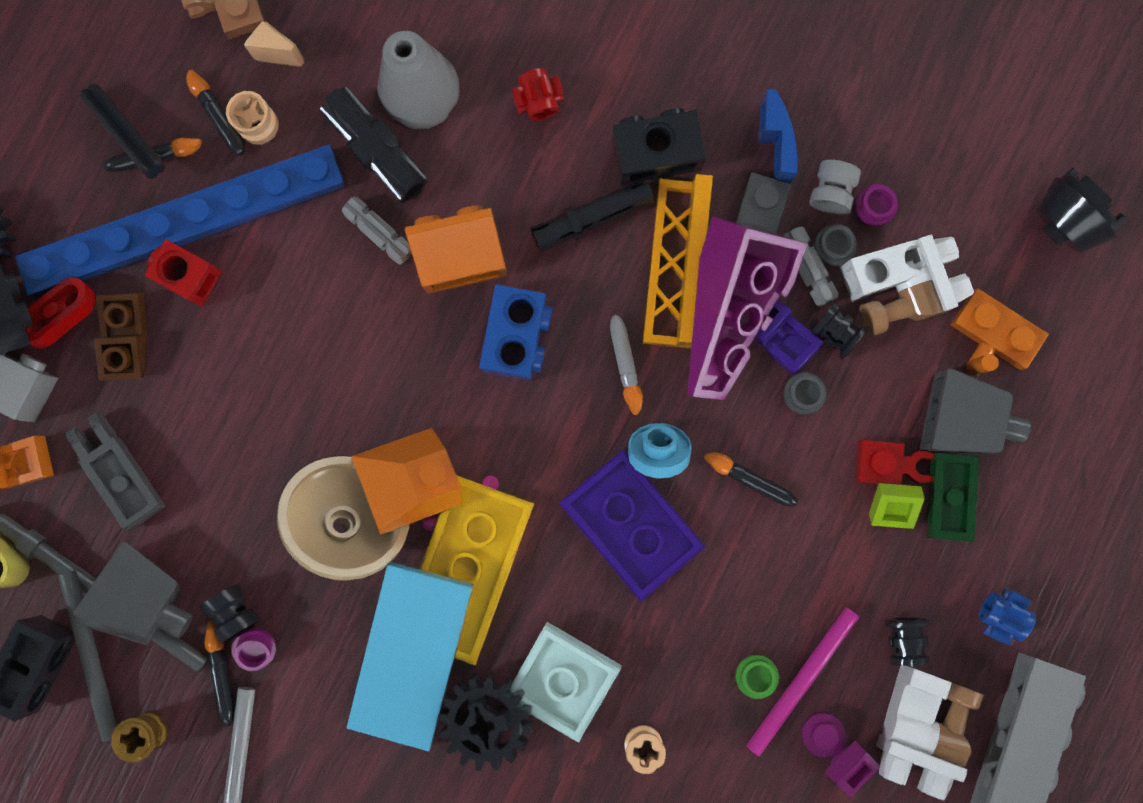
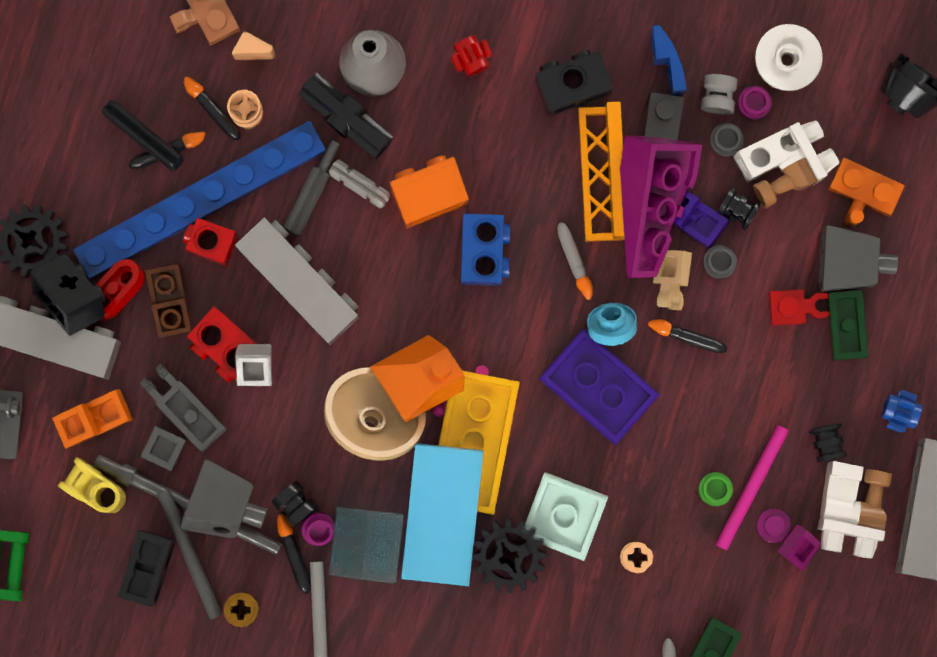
camera: 15 degrees left, 0 degrees up
black pin [530,178,654,252] -> none
light grey axle [783,226,838,306] -> none
lime plate [869,483,925,529] -> none
none -> dark grey plate [140,426,187,471]
none -> red brick [187,306,256,383]
none -> light grey brick [235,217,359,345]
none -> light grey slope [235,344,272,386]
none -> dark grey axle [283,140,340,236]
none -> clear light blue slope [329,507,405,584]
none -> tan plate [653,250,692,310]
none -> white dish [755,24,823,91]

